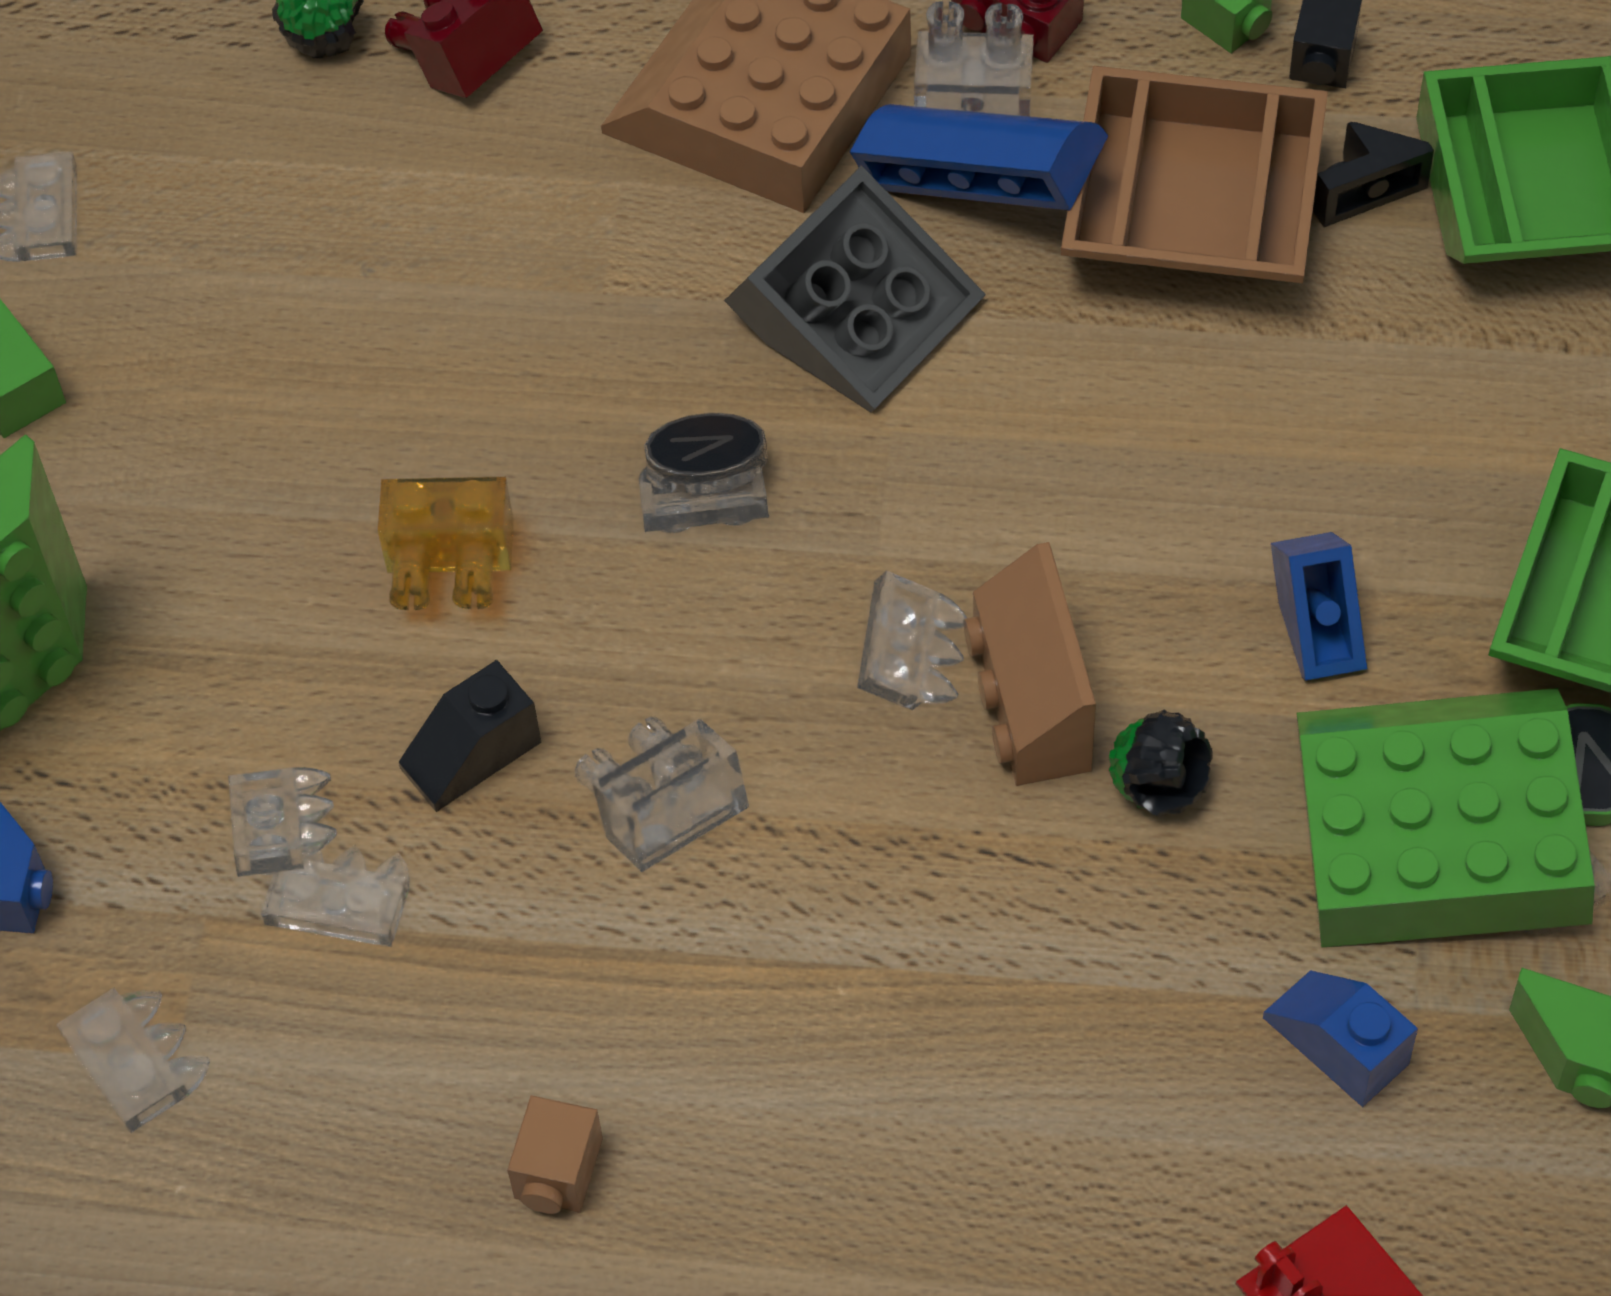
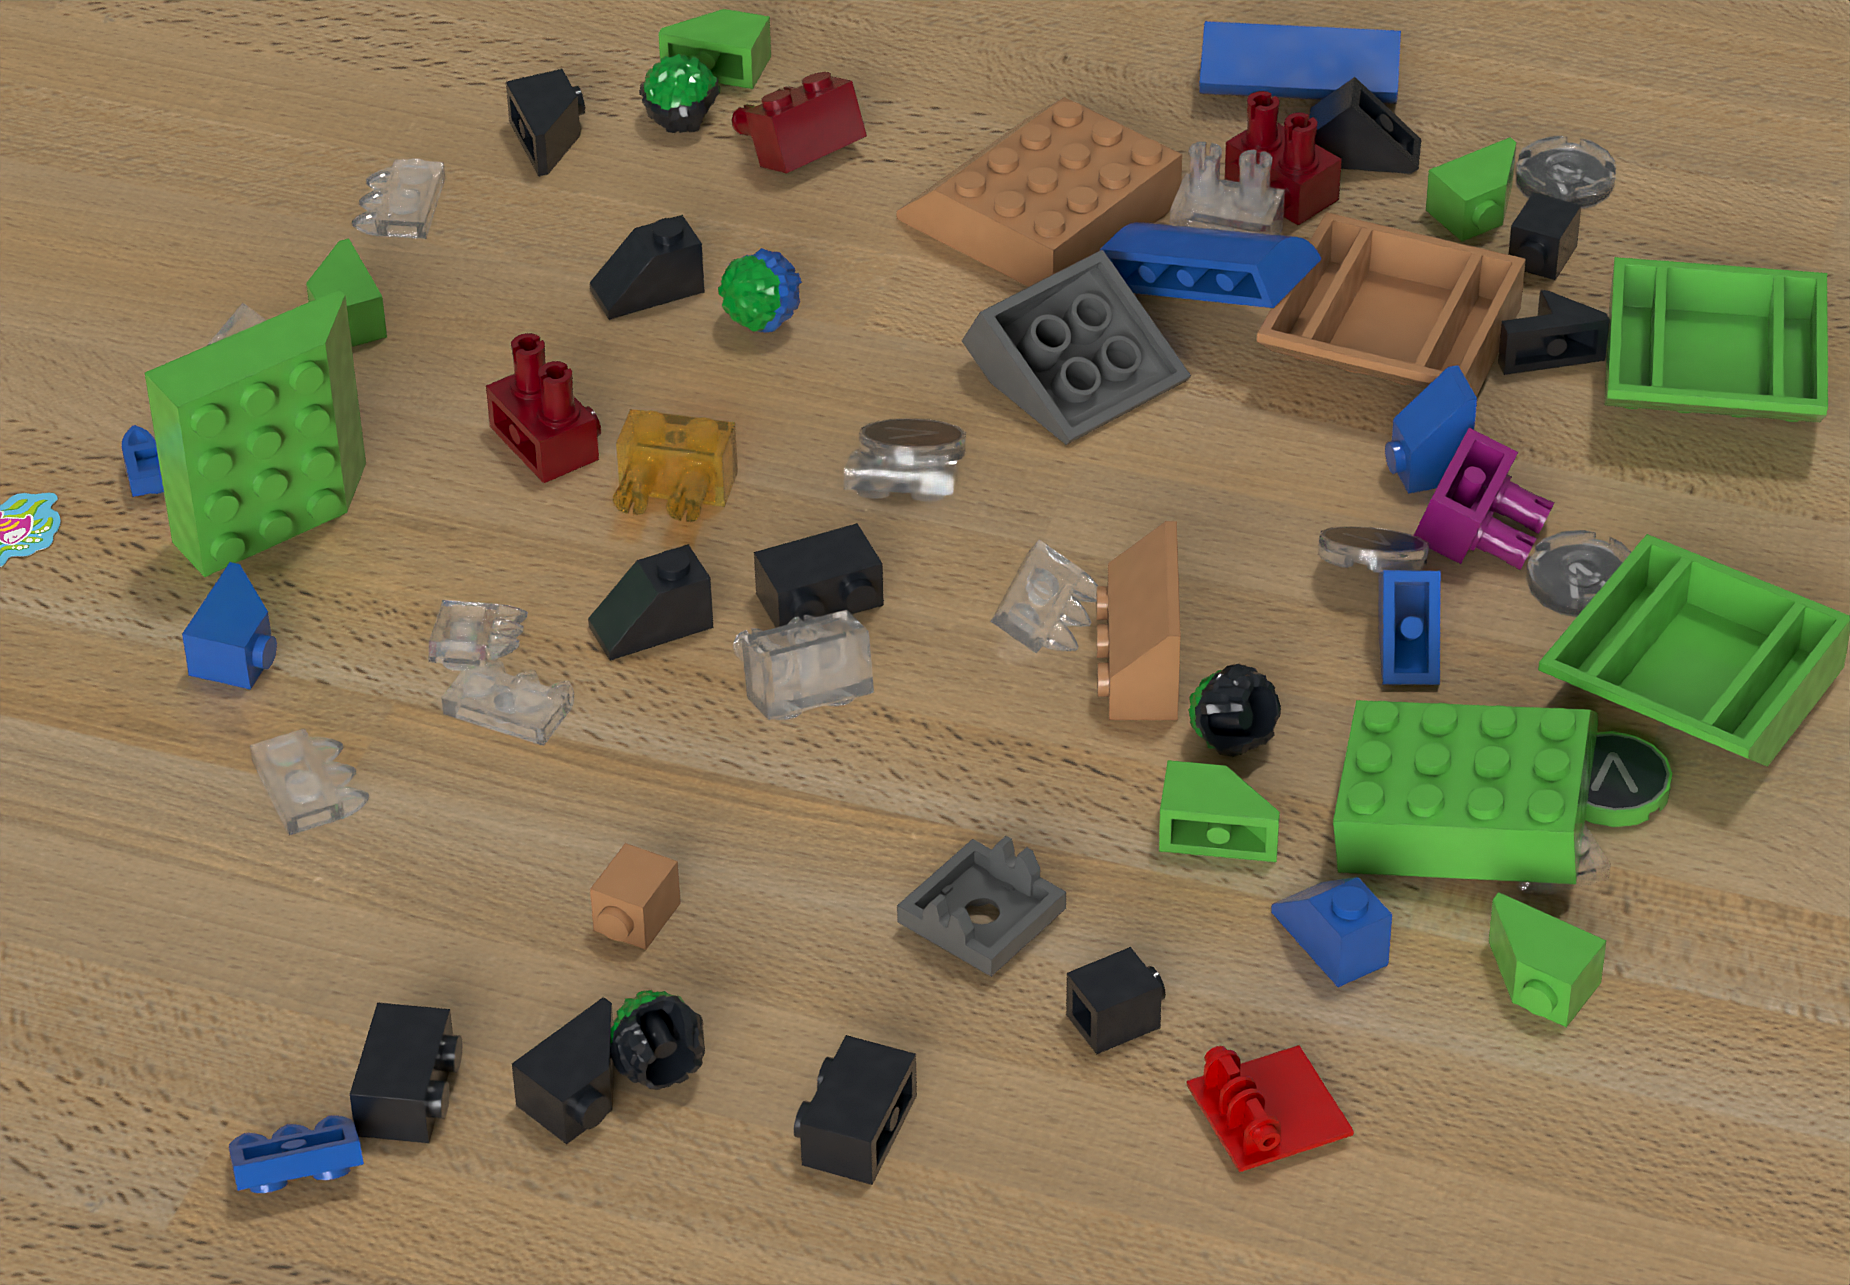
camera: 10 degrees right, 15 degrees down
none -> dark red brick [486,333,601,484]
none -> black slope [506,69,585,176]
none -> black slope [589,215,705,320]
none -> green piece [718,248,802,333]
none -> black brick [754,523,884,635]
none -> dark grey piece [897,836,1066,977]
none -> black brick [1066,947,1166,1054]
none -> bright green slope [1159,760,1280,862]
none -> tile [1318,526,1429,573]
none -> blue slope [1385,365,1477,494]
none -> magenta brick [1413,428,1555,570]
none -> clear tile [1526,530,1631,617]

